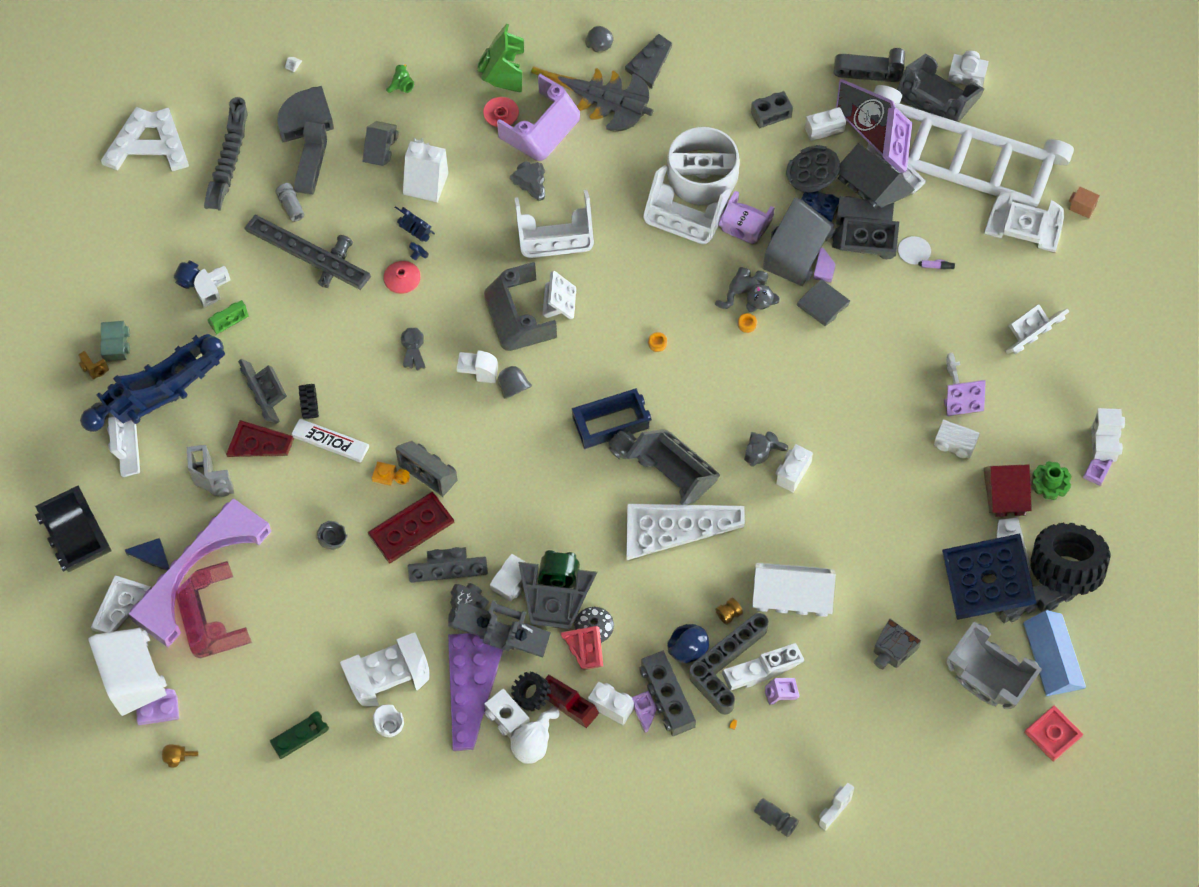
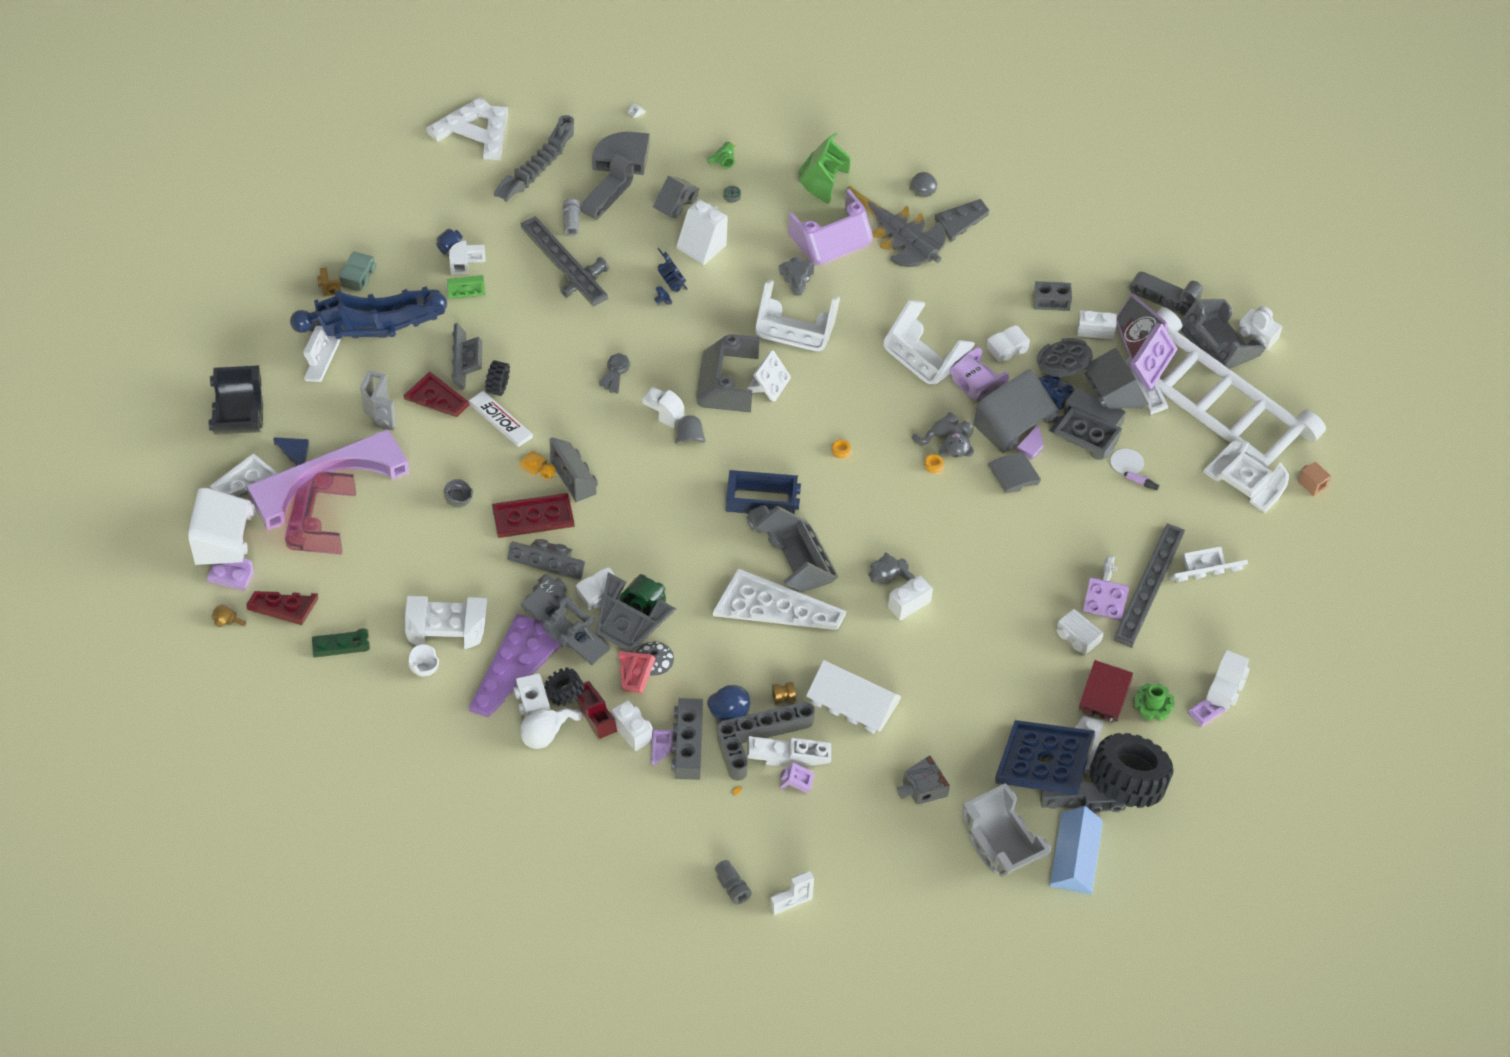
camera: 20 degrees right, 10 degrees down
coral dish [384,261,420,293] -> none
coral dish [483,97,519,127] -> none
white cylinder [667,127,740,205] -> none
coral plate [1024,705,1084,762] -> none
none -> dark red wing [246,591,318,625]
none -> dark grey tile [723,186,741,203]
none -> white brick [986,326,1030,362]
none -> dark grey tile [1114,523,1185,648]

